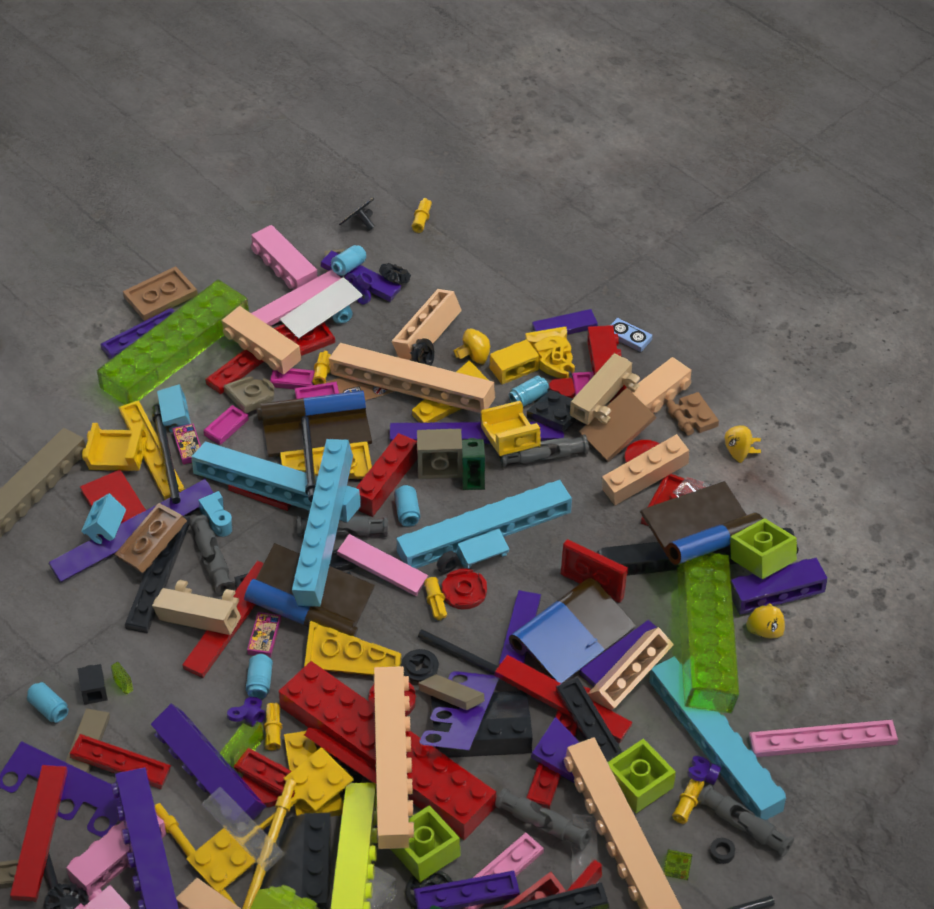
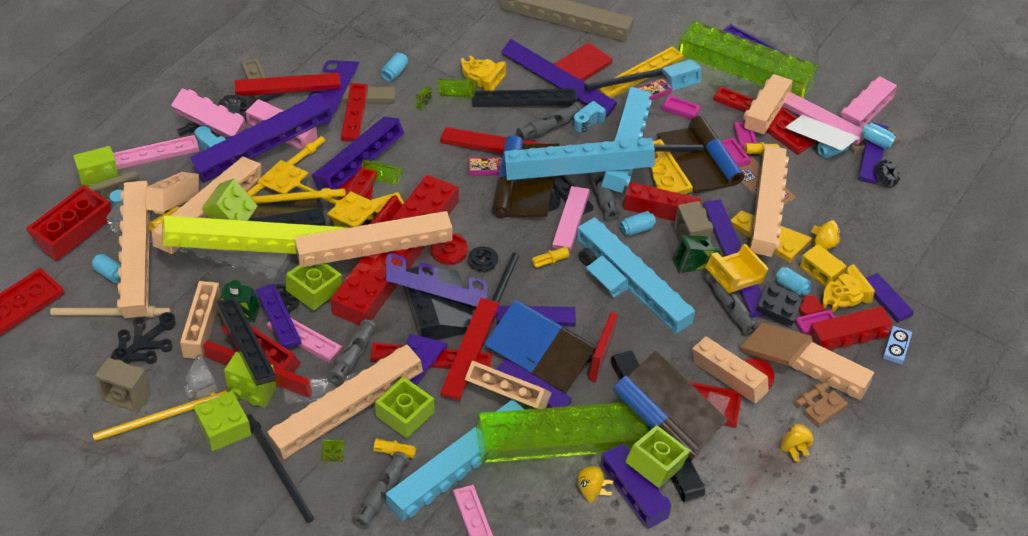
camera: 75 degrees right, 0 degrees up
black brick [77,664,108,705] -> none
medium azure hinge [81,493,126,544] -> none
yellow panel [82,422,149,471] -> none
medium nougat plate [115,503,187,573] -> none
medium nougat plate [123,266,198,321] -> none
tan brick [152,580,241,635] -> none
clear tile [202,787,285,872] -> none
dark tan tile [224,377,275,413] -> none
dark purple piece [227,697,266,727] -> none
medium azure head [246,654,273,699] -> none
yellow axle [263,703,283,751] -> none
yellow wing [304,621,402,676] -> none
black shield [339,198,375,231] -> none
dark purple piece [345,272,374,304] -> none
light nougat brick [392,289,462,360] -> none
black gear [410,338,435,366] -> none
yellow axle [411,198,432,233] -> none
dark tan tile [418,674,485,710] -> none
red tile [442,568,487,610] -> none
black tile [556,677,622,762] -> none
tan brick [570,353,640,425] -> none
dark purple piece [687,756,721,785] -> none
black piece [710,837,736,864] -> none
none -> clear neon green panel [437,79,478,97]
none -> yellow piece [461,56,506,91]

